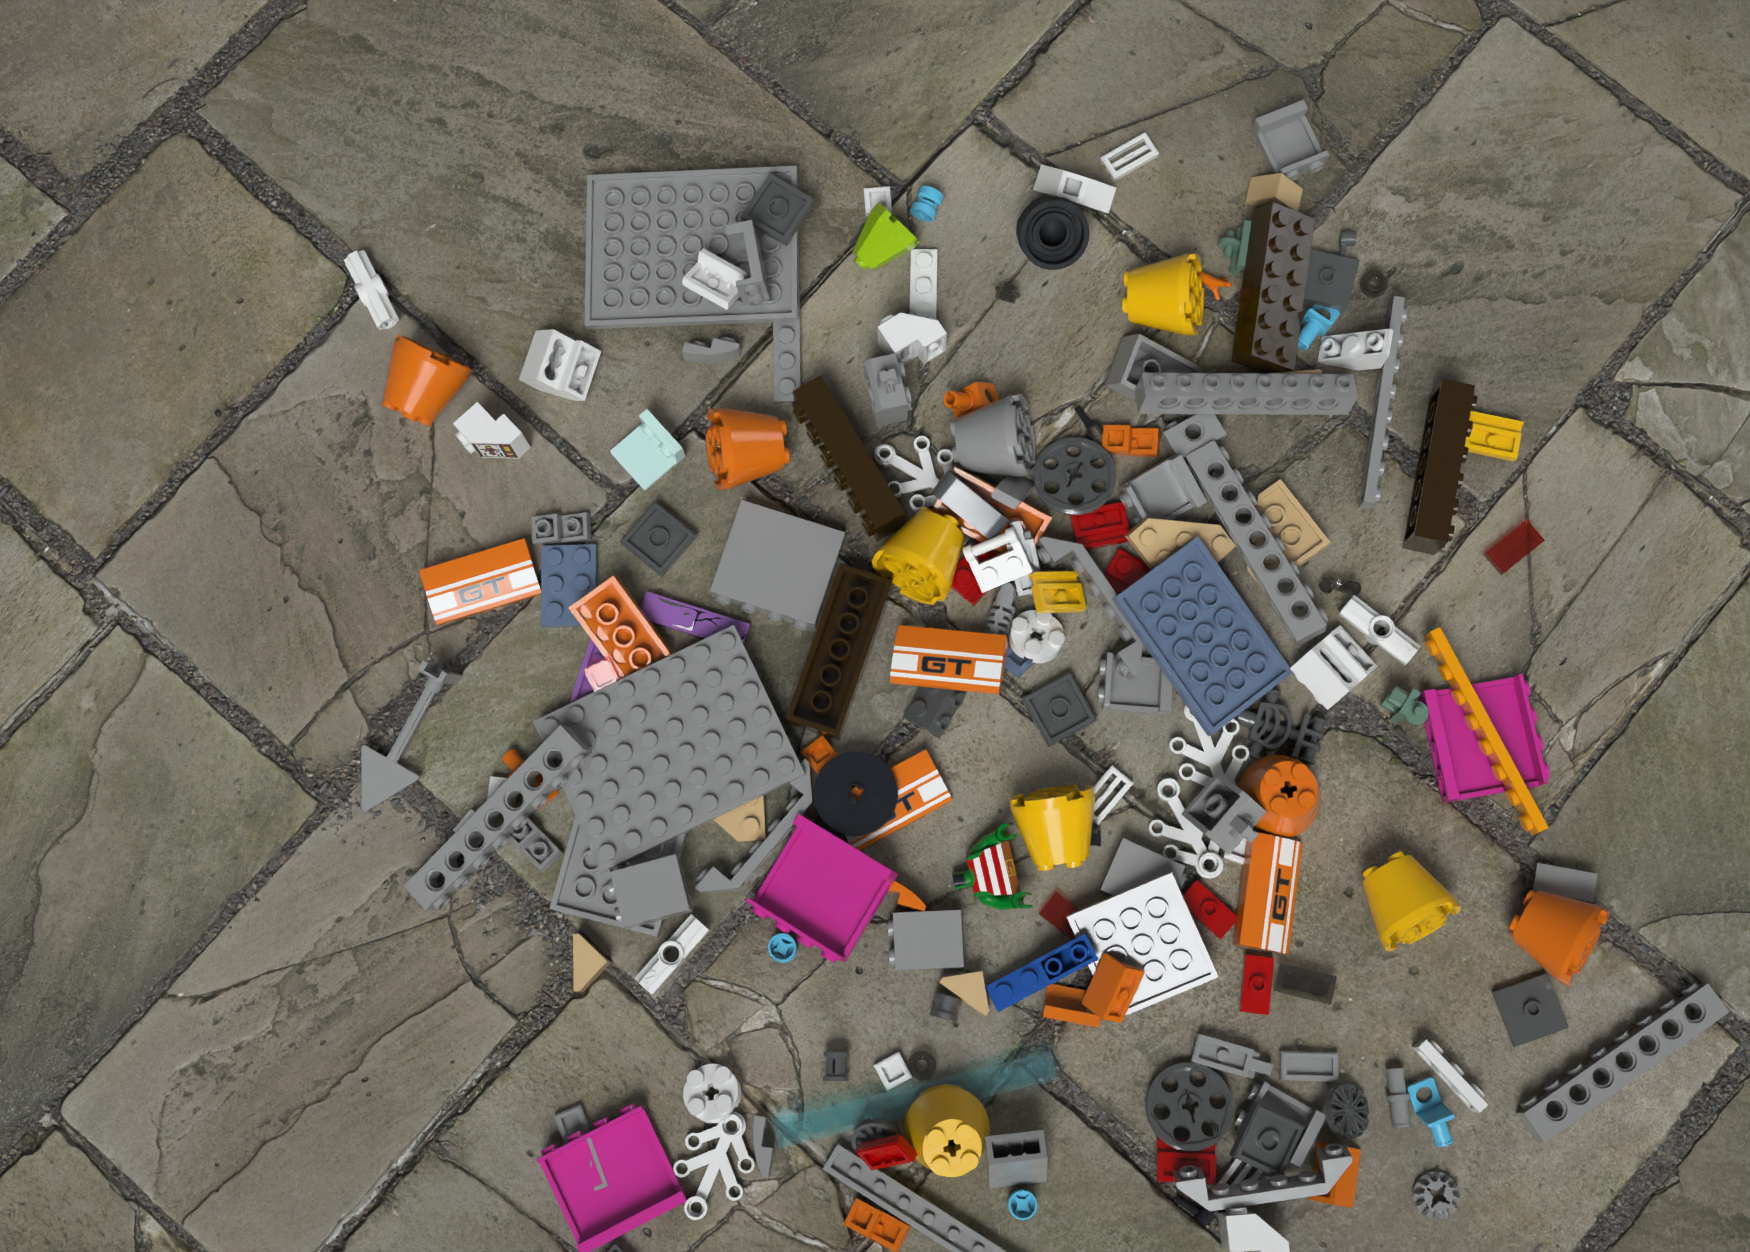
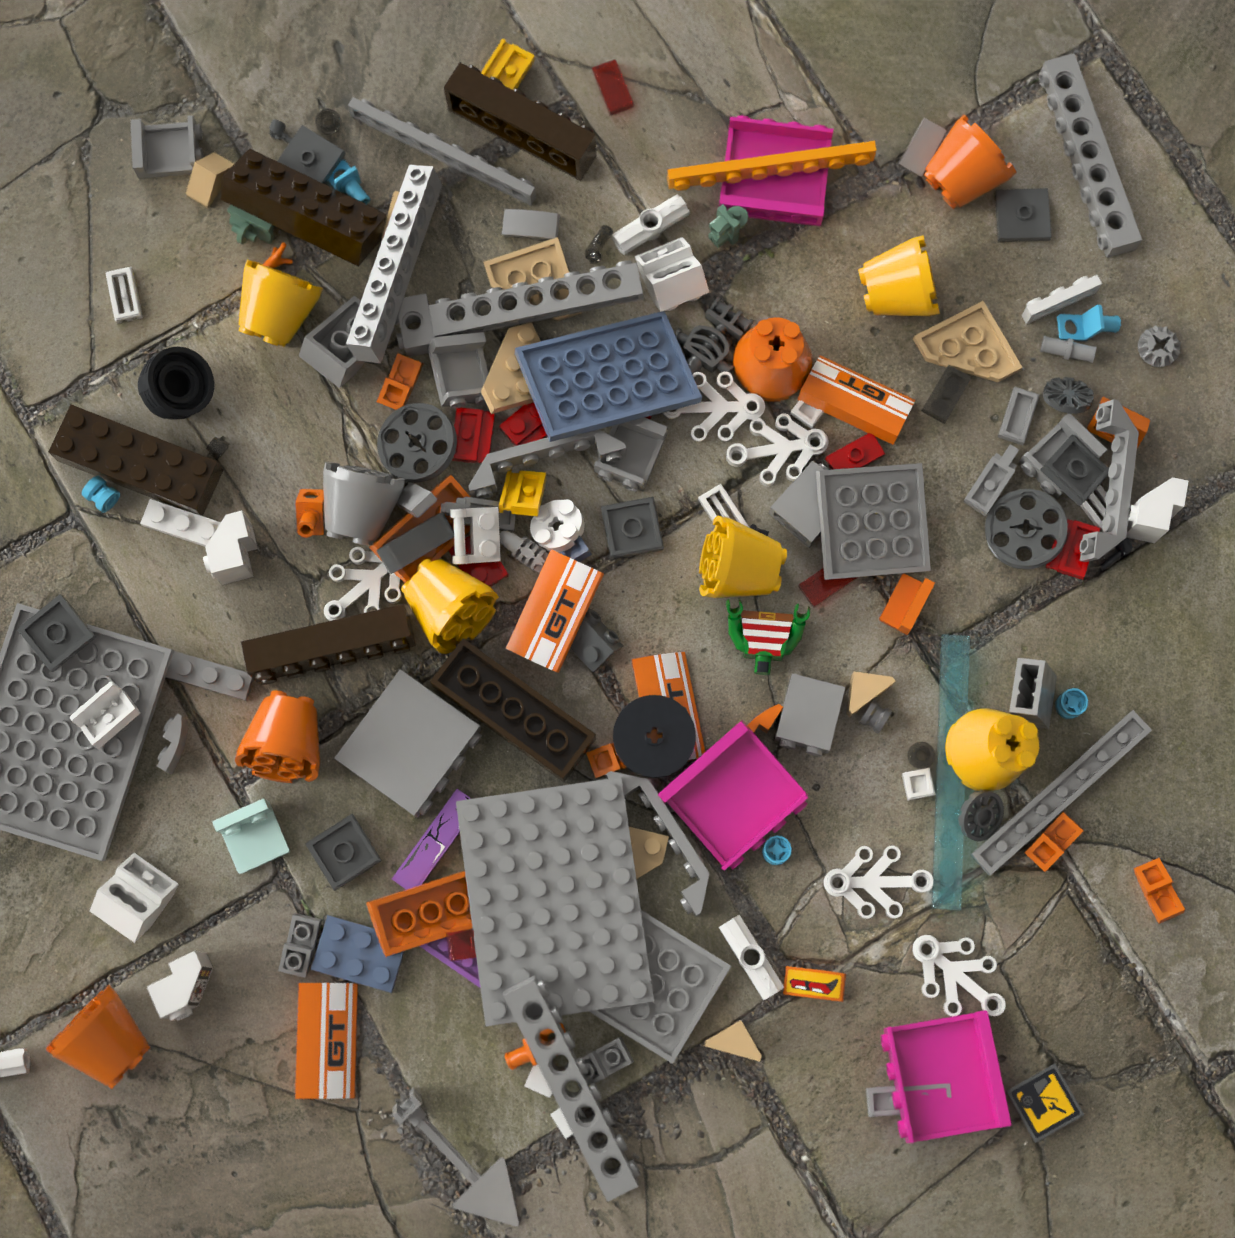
camera: 75 degrees left, 0 degrees up
light grey brick [608,854,693,929] -> none
white plate [683,1064,741,1123] -> none
light grey panel [725,220,770,306] -> none
light grey slope [753,1115,774,1178] -> none
dark grey bush [823,1052,849,1081] -> none
lime cone [853,202,920,271] -> none
red plate [855,1134,917,1170] -> none
white tile [864,186,892,216] -> none
light grey hinge [864,353,912,427] -> none
blue slope [985,934,1099,1012] -> none
white slope [1033,164,1117,214] -> none
black hand [1074,406,1103,440] -> none
orange panel [1082,953,1145,1023] -> none
light grey hinge [1181,772,1267,854] -> none
red plate [1239,954,1274,1015] -> none
white slope [1317,329,1393,371] -> none
none -> dark brown brick [48,404,224,516]
none -> light grey slope [502,209,560,240]
none -> slope [783,966,846,1002]
none -> white plant [824,846,933,919]
none -> tan plate [913,301,1023,382]

